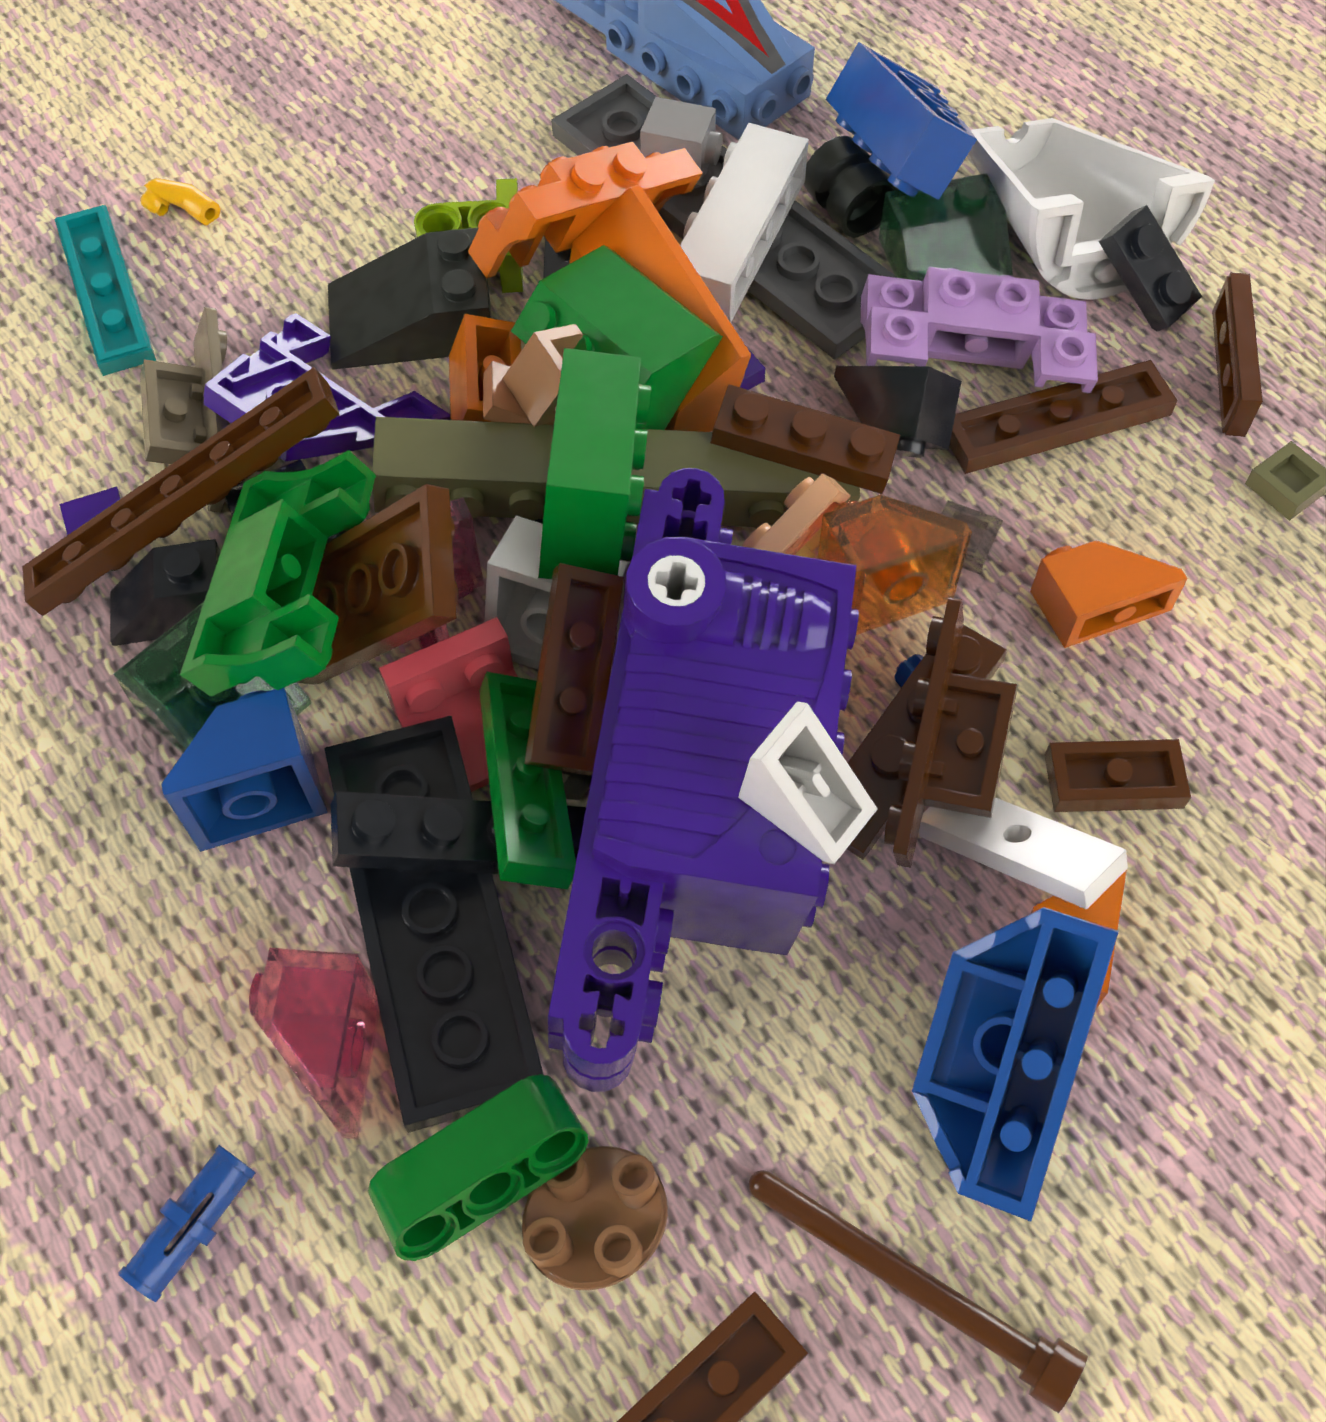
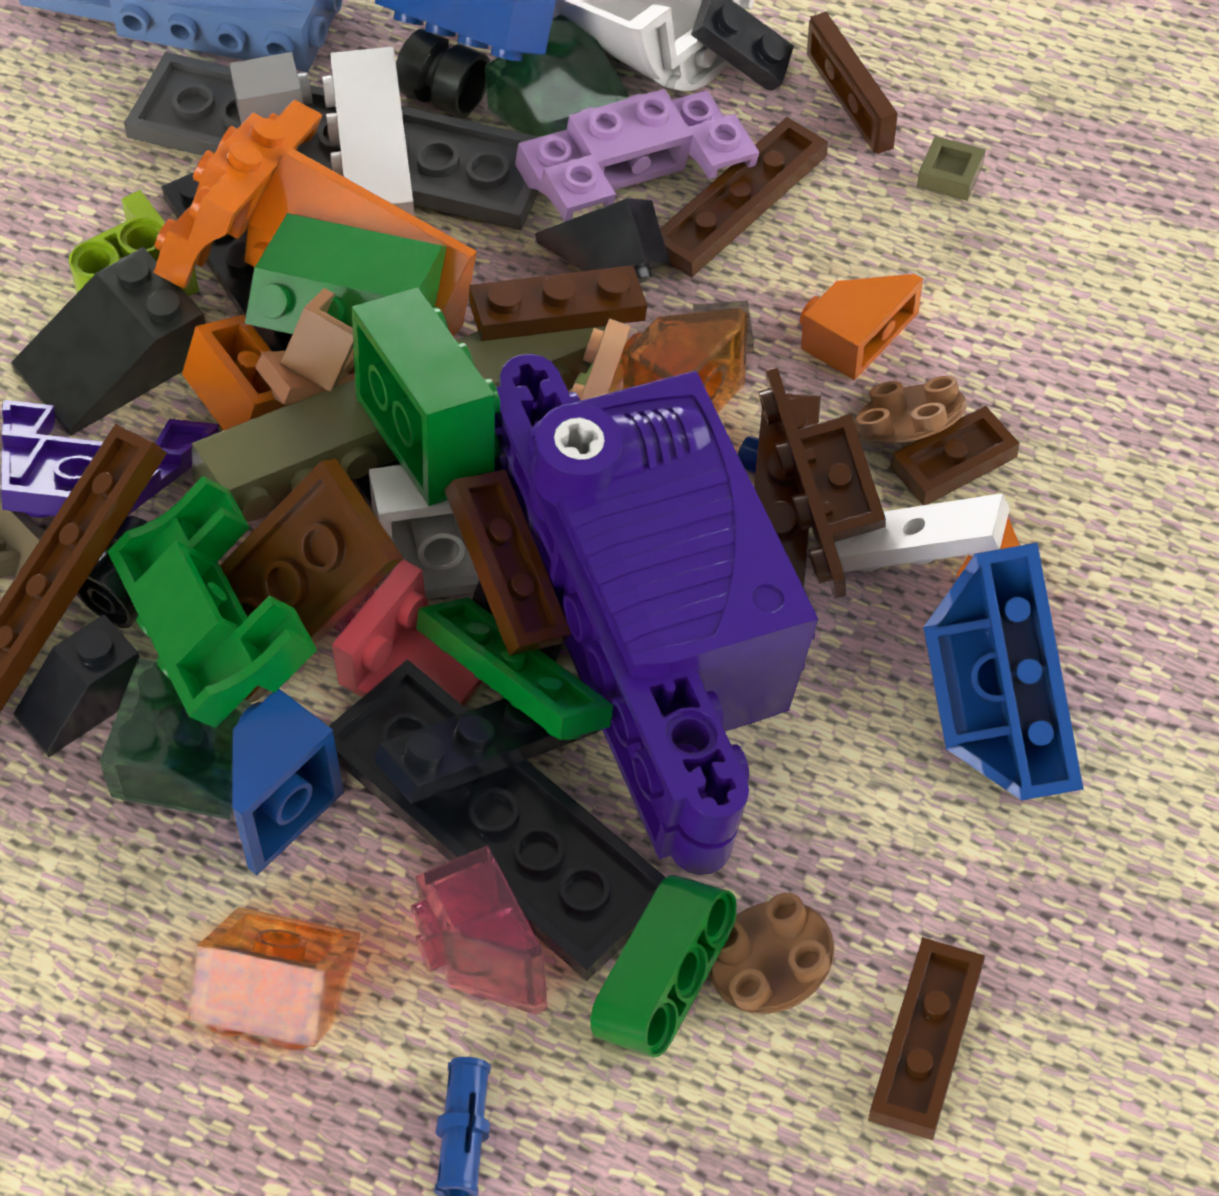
camera: 30 degrees left, 5 degrees down
white slope [738,701,877,864] -> none
reddish brown piece [748,1170,1088,1413] -> none
none -> clear orange slope [188,907,361,1050]
none -> medium nougat dish [854,376,967,444]

